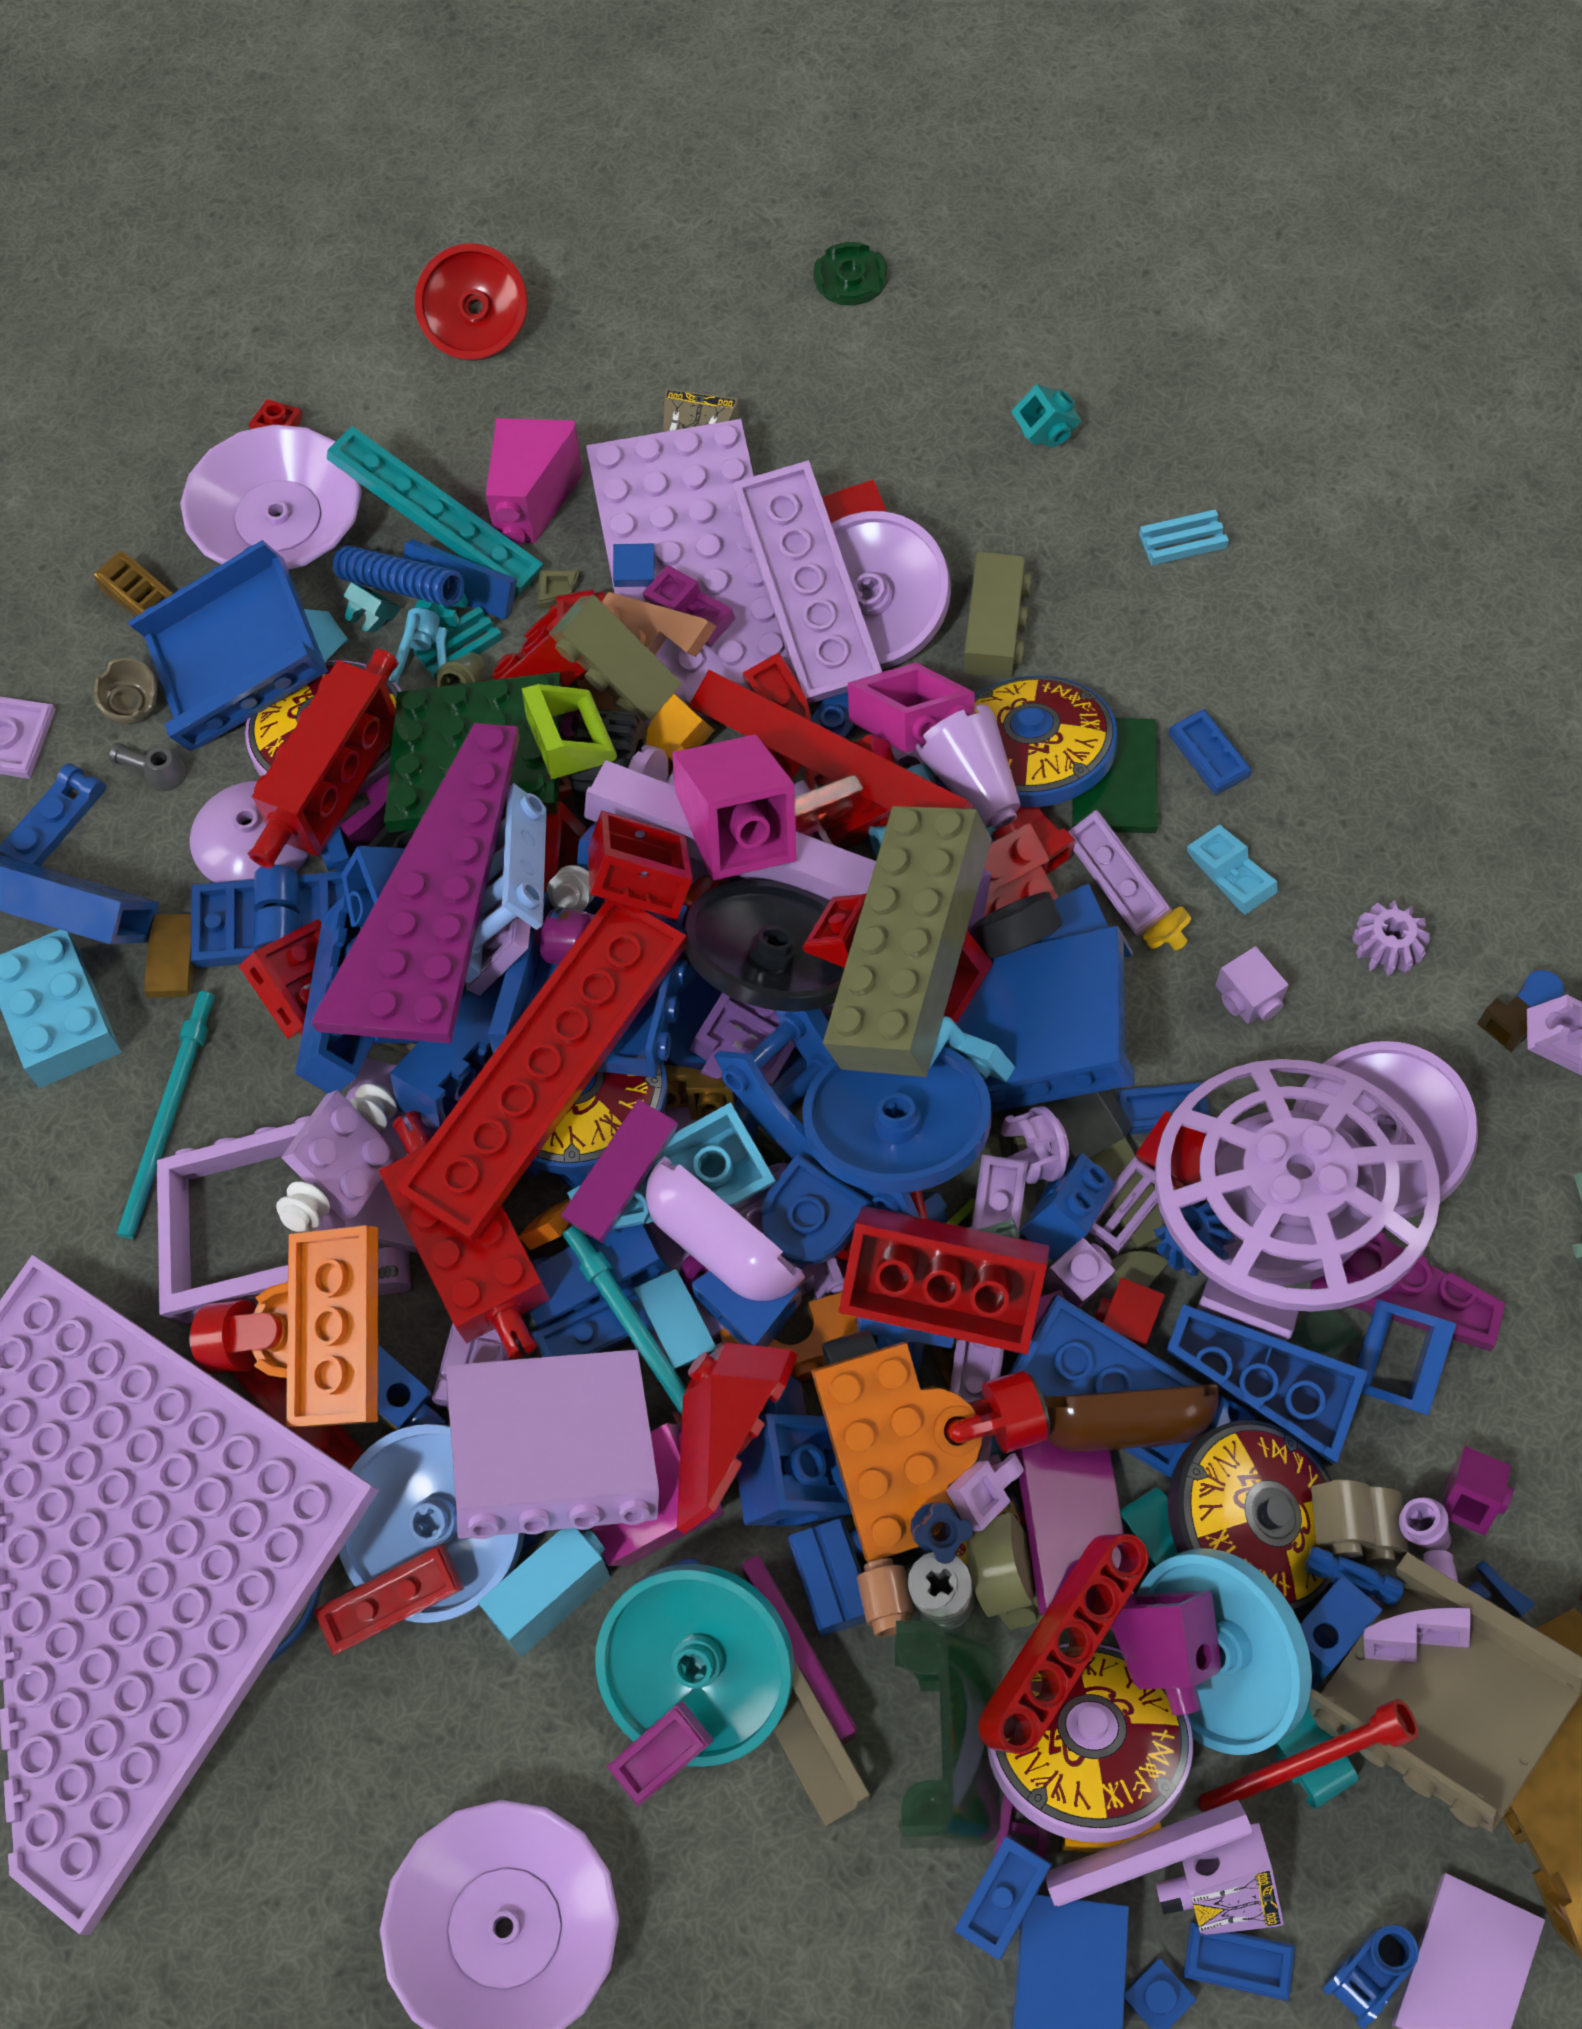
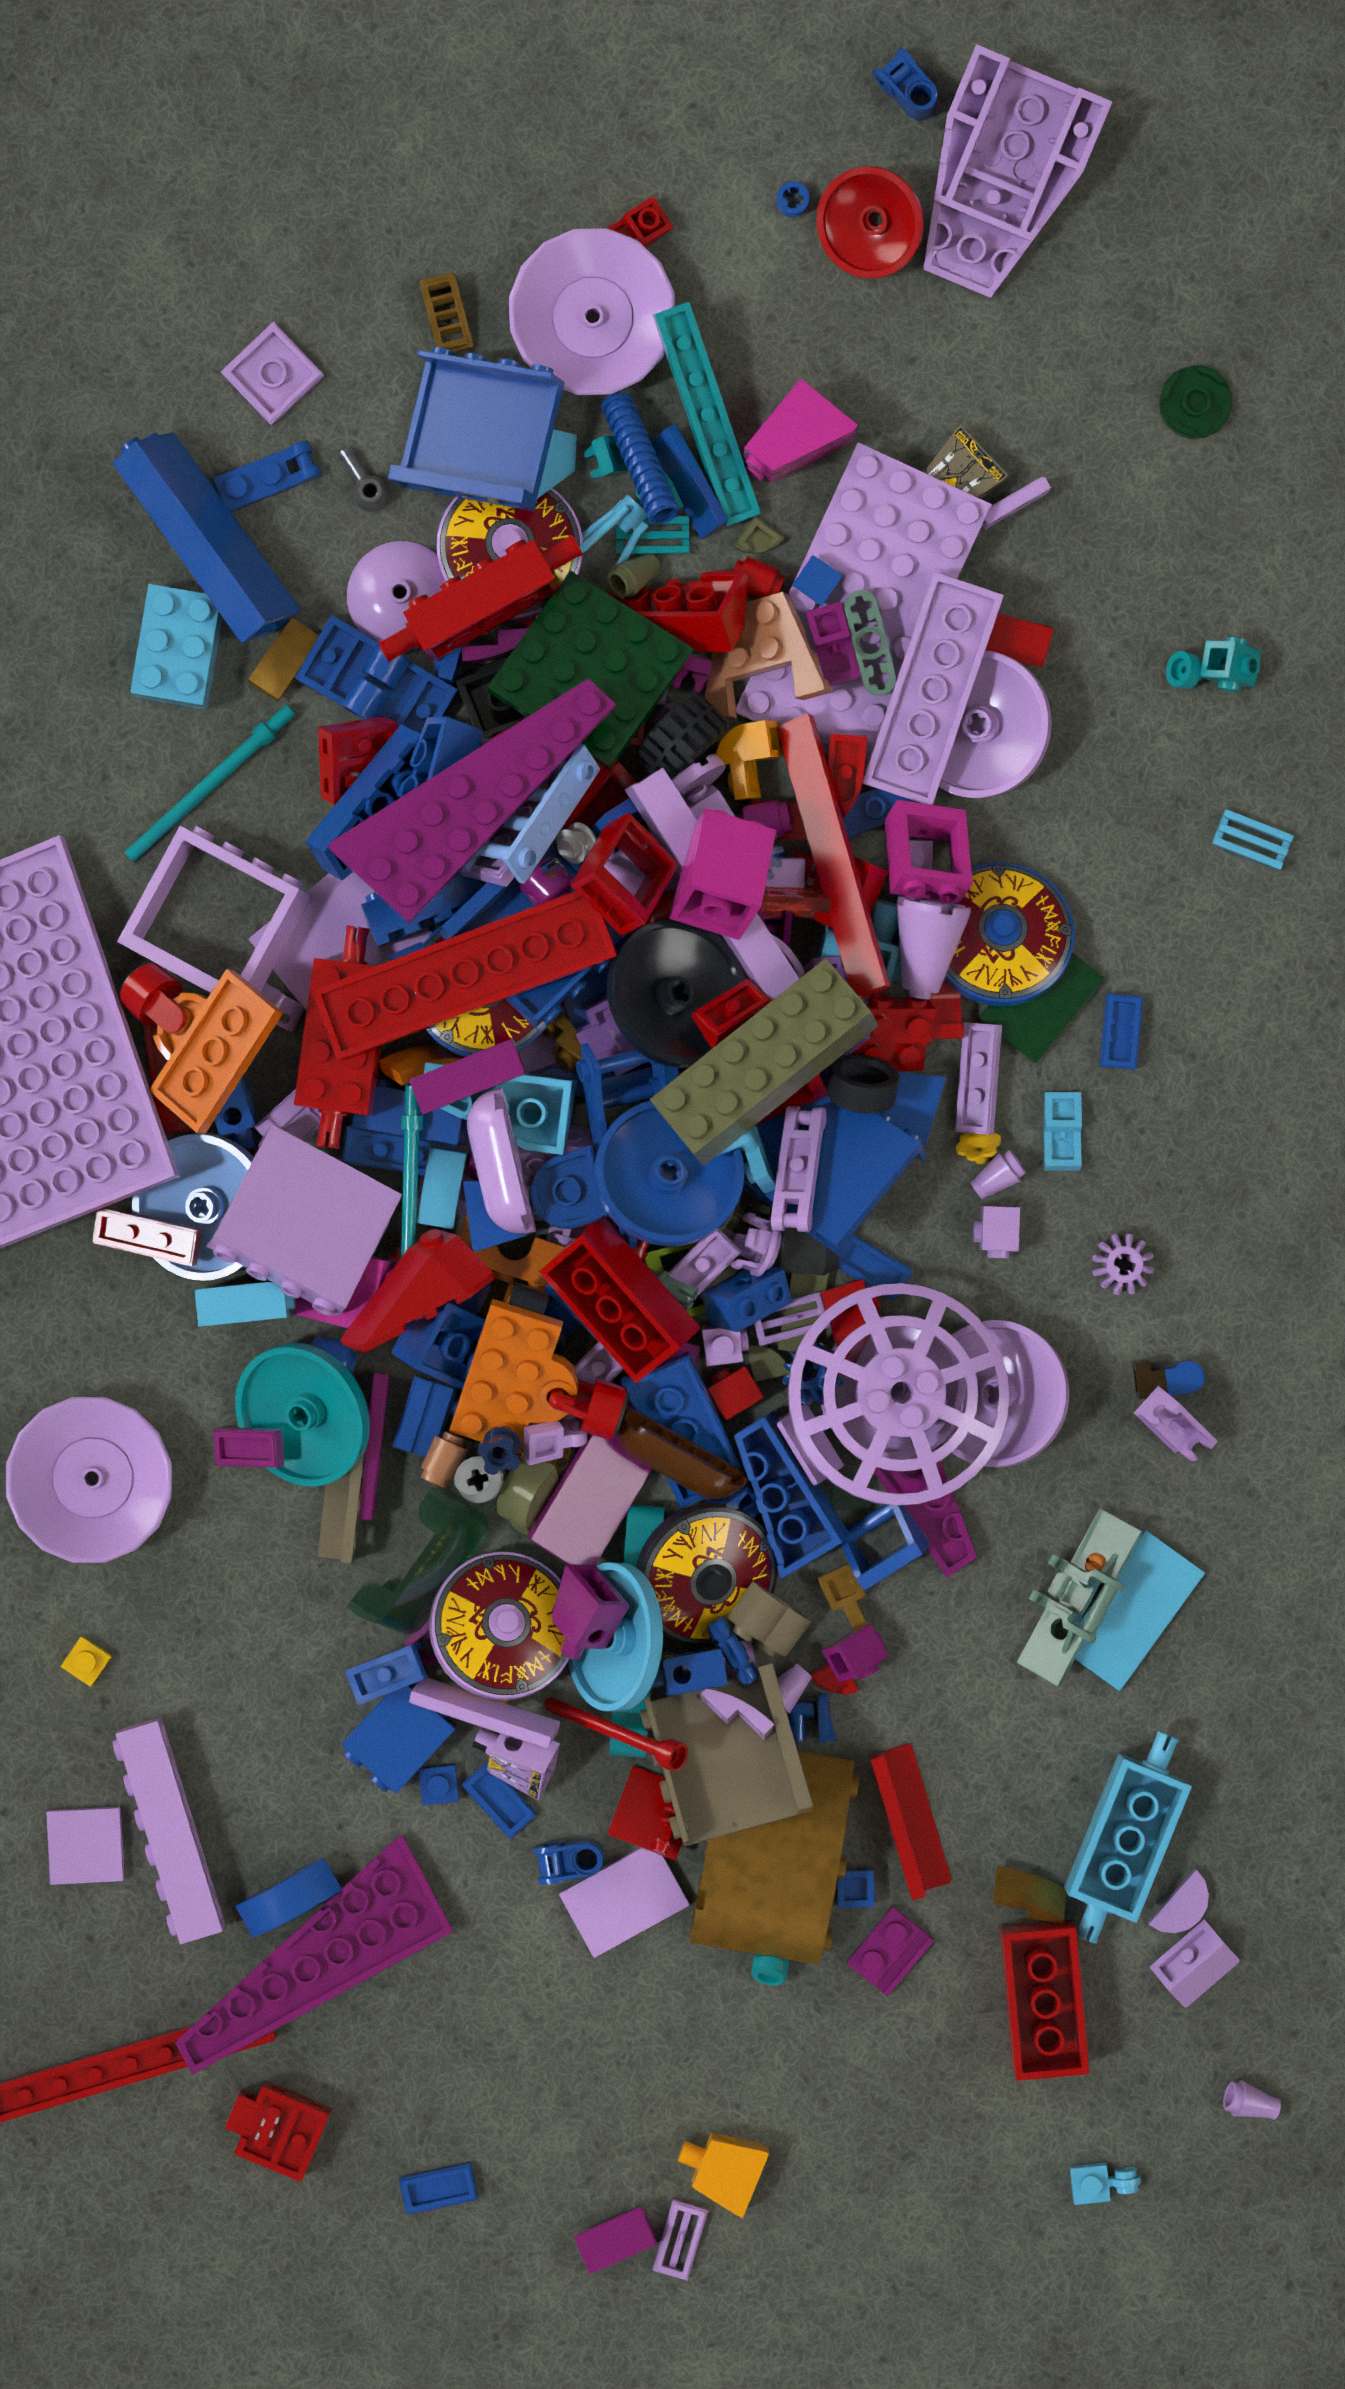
camera: 30 degrees right, 25 degrees up
dark tan hair [94,657,157,725] -> none
lavender plate [276,1084,398,1232] -> none
lime tile [522,684,617,779] -> none
olive brick [549,595,682,720] -> none
olive brick [963,552,1031,678] -> none
red beam [978,1534,1148,1754] -> none
lavender cone [1399,1497,1451,1551] -> none
none -> red hinge [607,1766,683,1861]
none -> lavender plate [771,1106,827,1232]
none -> blue bush [777,181,810,217]
none -> red tile [810,1664,859,1695]
none -> pearl gold plate [818,1563,867,1630]
none -> sand green beam [845,590,896,696]
none -> blue piece [872,47,938,121]
none -> lavender wedge [923,44,1112,298]
none -> lavender cone [970,1149,1027,1200]
none -> lavender tile [982,477,1051,529]
none -> teal tile [1166,651,1203,689]

